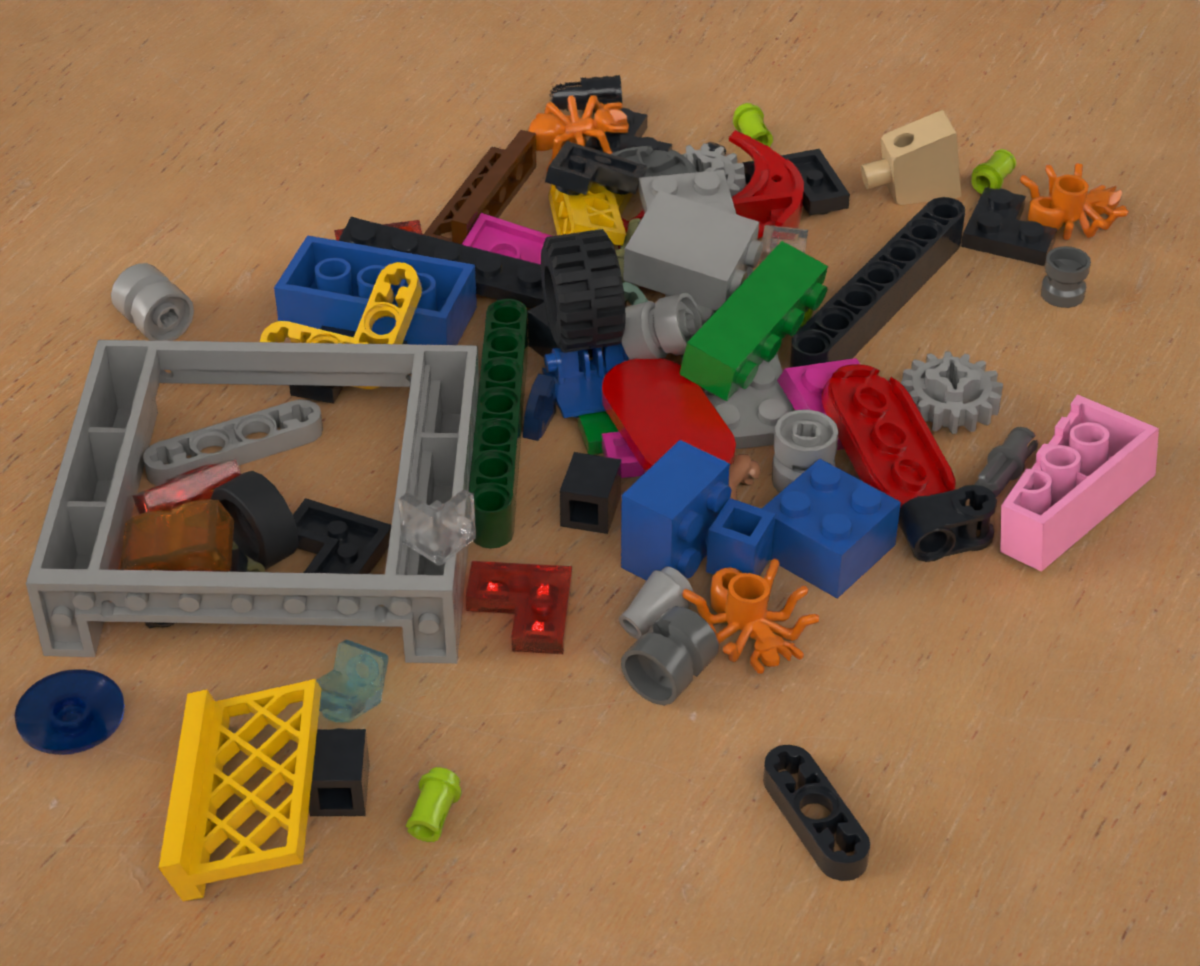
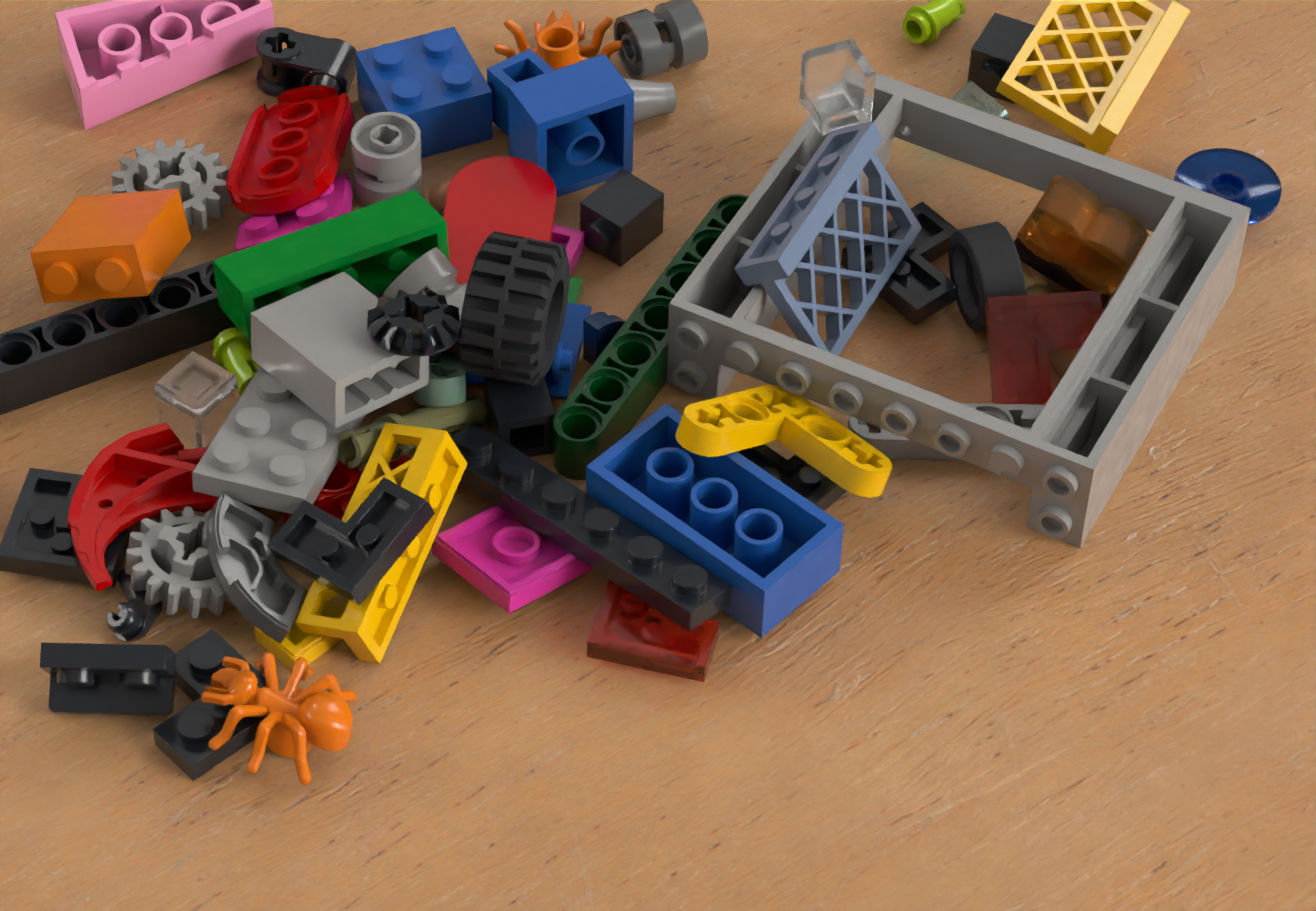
camera: 155 degrees left, 5 degrees up
light grey wheel [111,263,194,341] -> none
reddish brown fence [423,130,536,244] -> none
clear red plate [466,561,573,654] -> none
black hinge [549,75,622,113] -> none
lime pin [733,103,773,147] -> none
dark grey axle [975,427,1038,497] -> none
none -> orange brick [30,188,191,303]
none -> black bracket [40,642,176,716]
none -> black gear [367,289,461,357]
none -> sand blue fence [734,121,922,356]

